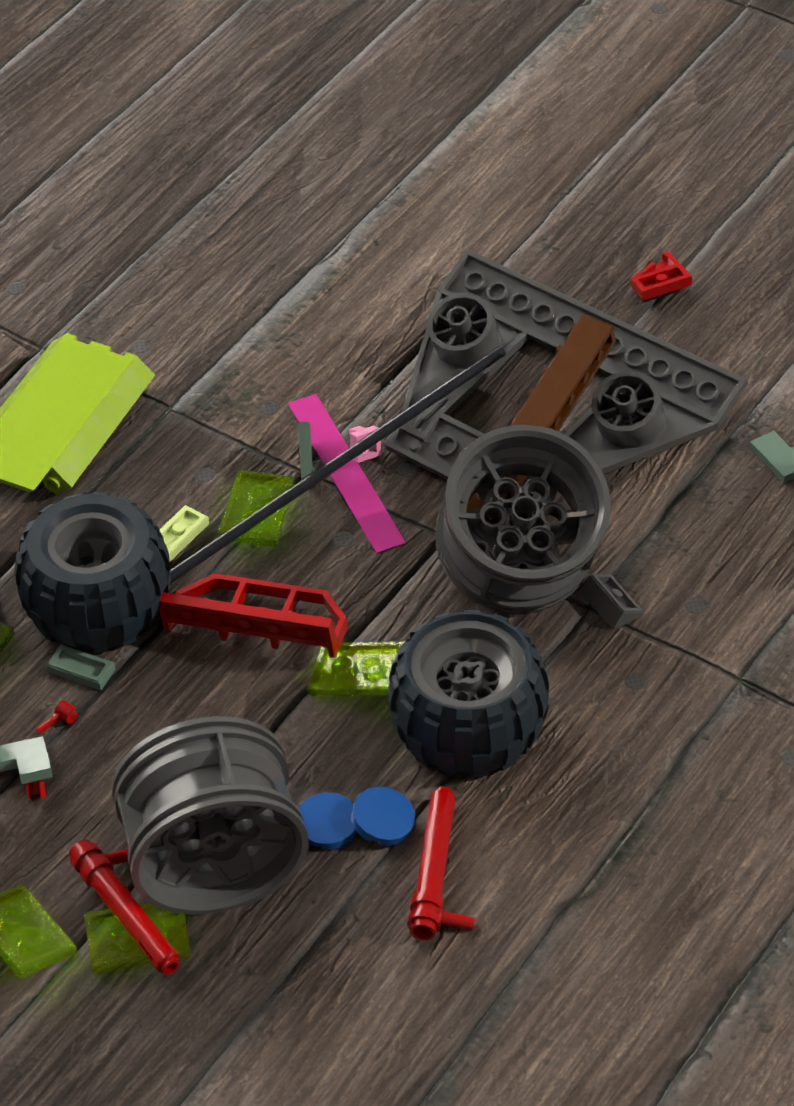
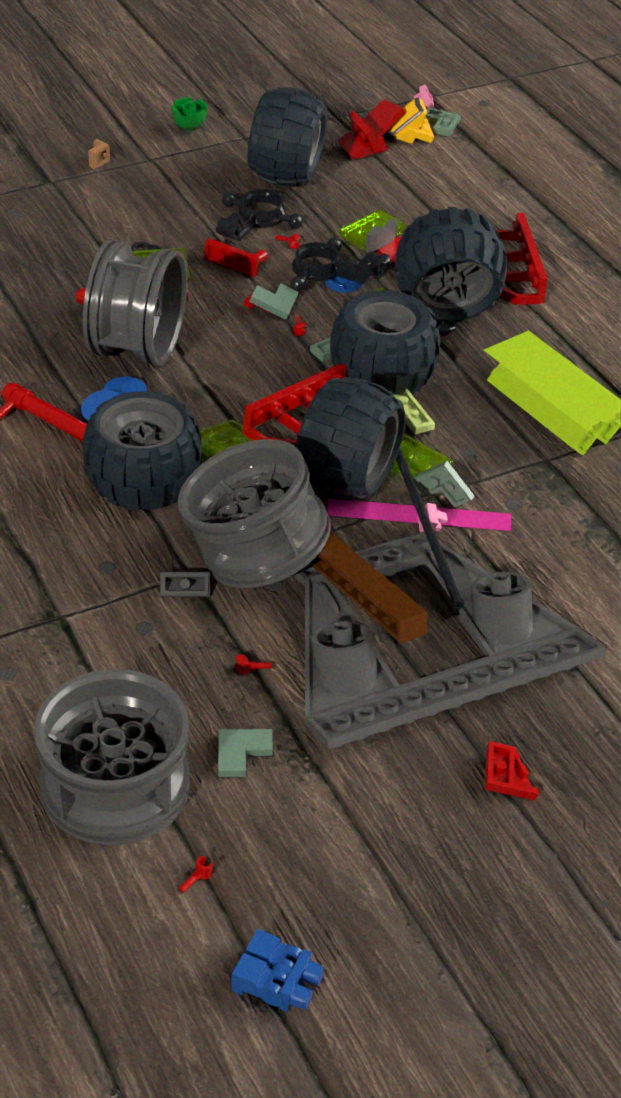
camera: 115 degrees right, 5 degrees down
none -> red hand [234,654,272,675]
none -> black wheel [296,377,405,499]

